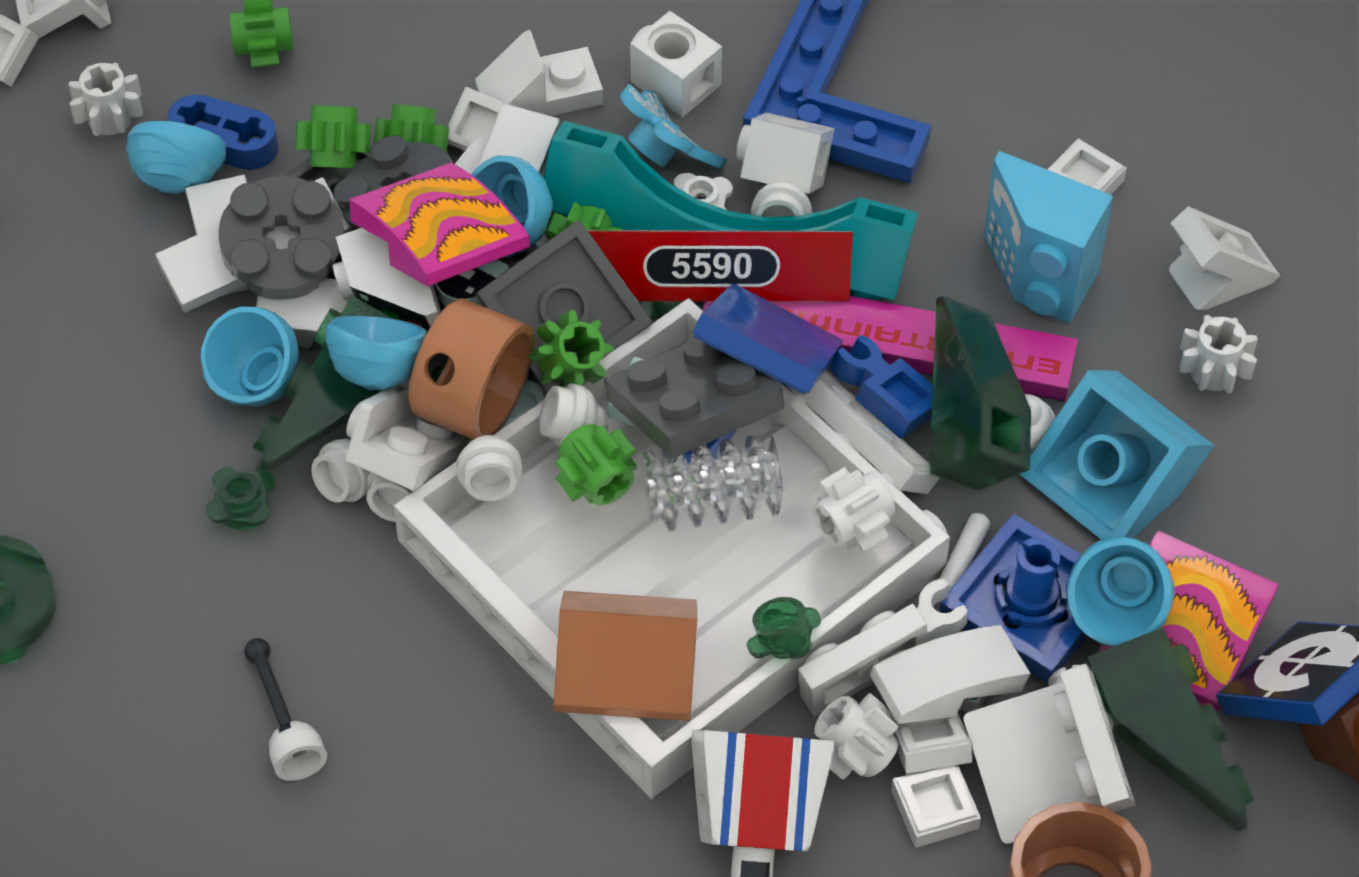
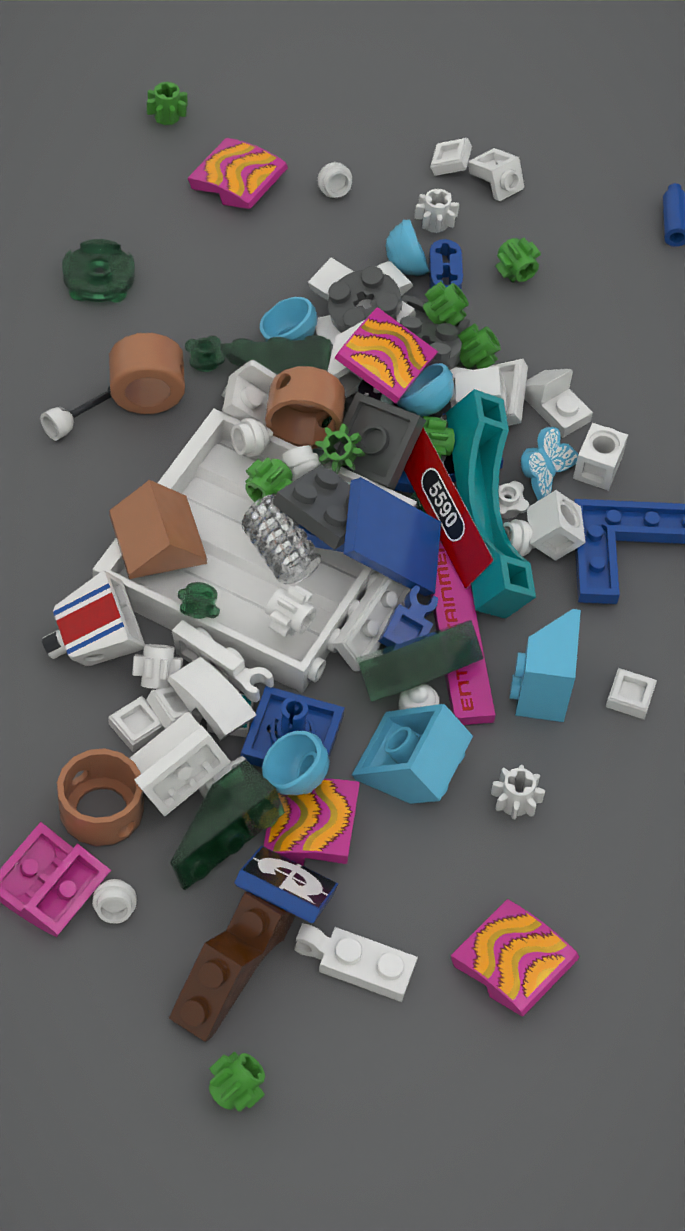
camera: 65 degrees right, 0 degrees up
medium azure piece [325,316,427,391] -> none
white piece [939,513,991,591] -> none
white slope [1169,206,1280,311] -> none
none -> nougat piece [109,333,185,414]

